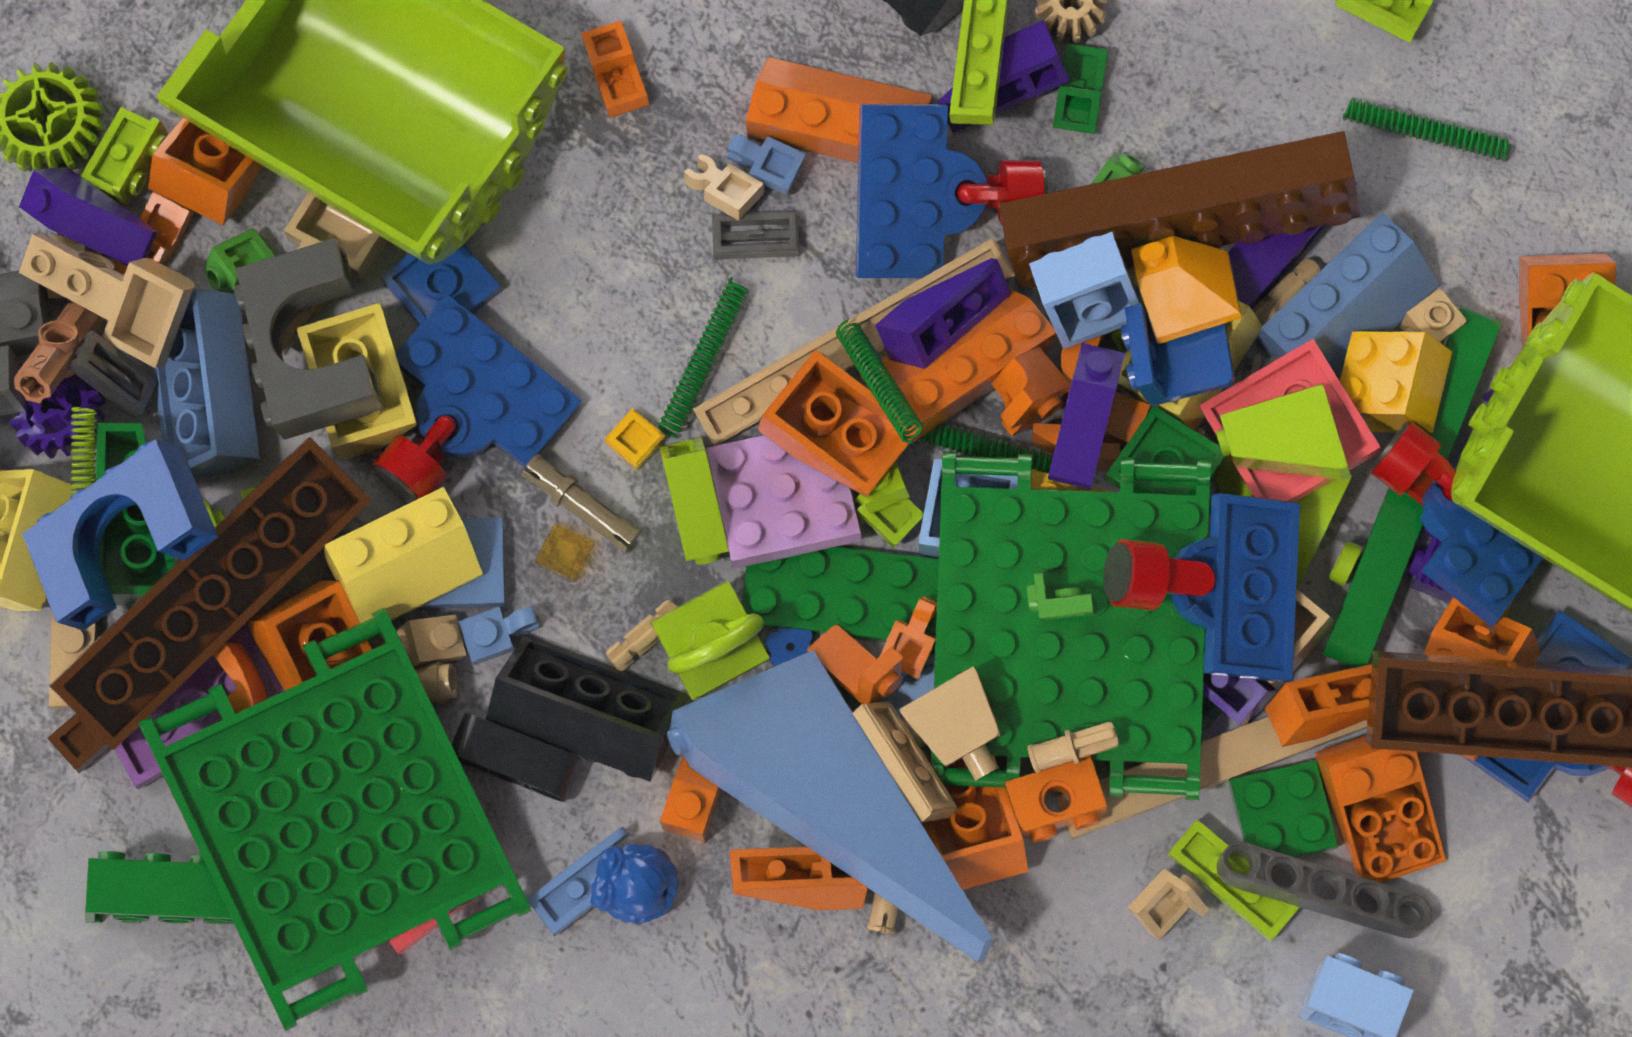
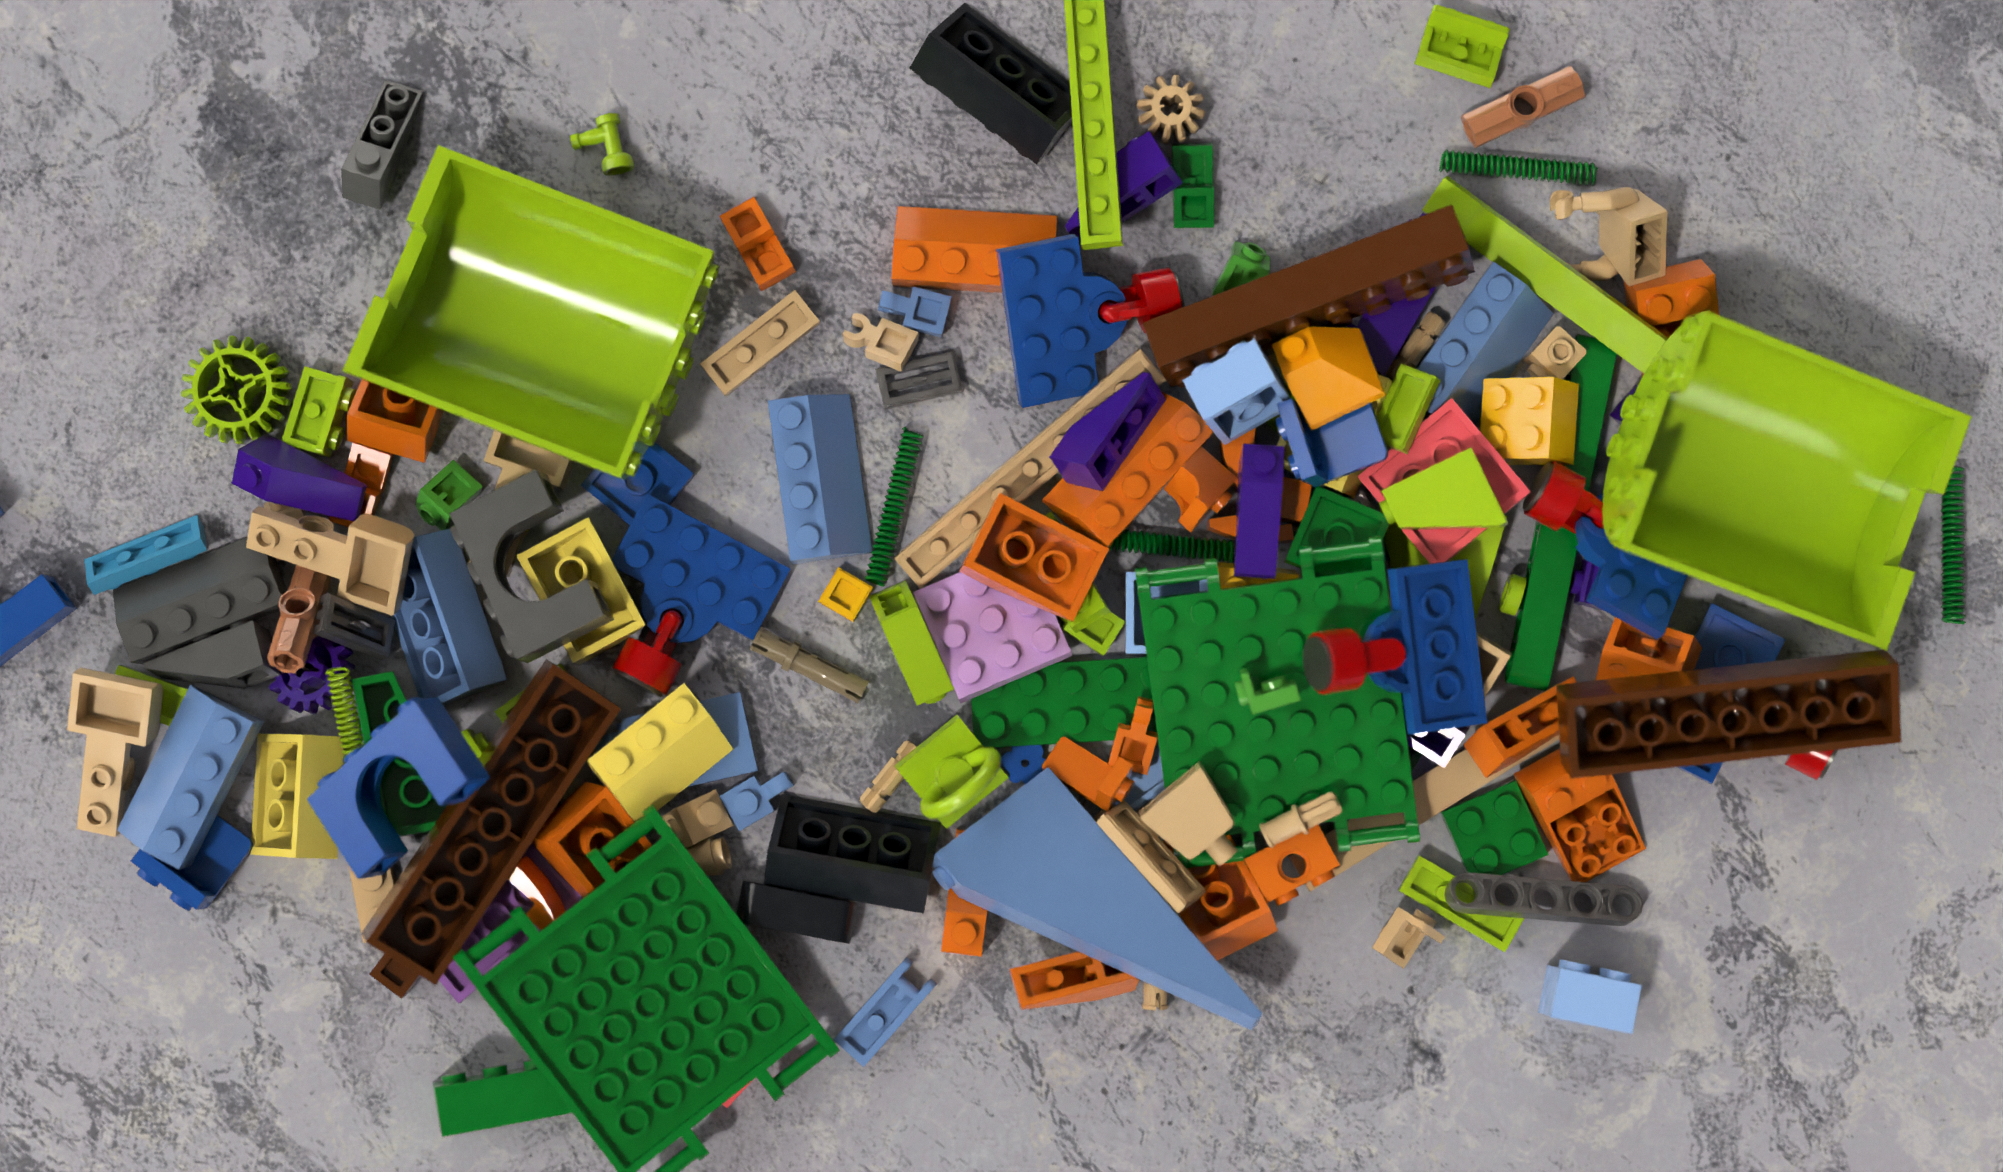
camera: 15 degrees left, 10 degrees up
clear yellow tile [535,523,595,583] -> none
blue hair [590,843,679,925] -> none
green piece [836,319,923,443] -> none
none -> tan plate [700,290,821,397]
none -> medium blue slope [768,394,872,564]
none -> lime tile [1377,364,1441,454]
none -> lime tile [1422,176,1668,374]
none -> nougat piece [1461,66,1585,148]
none -> tan torso [1550,187,1668,286]

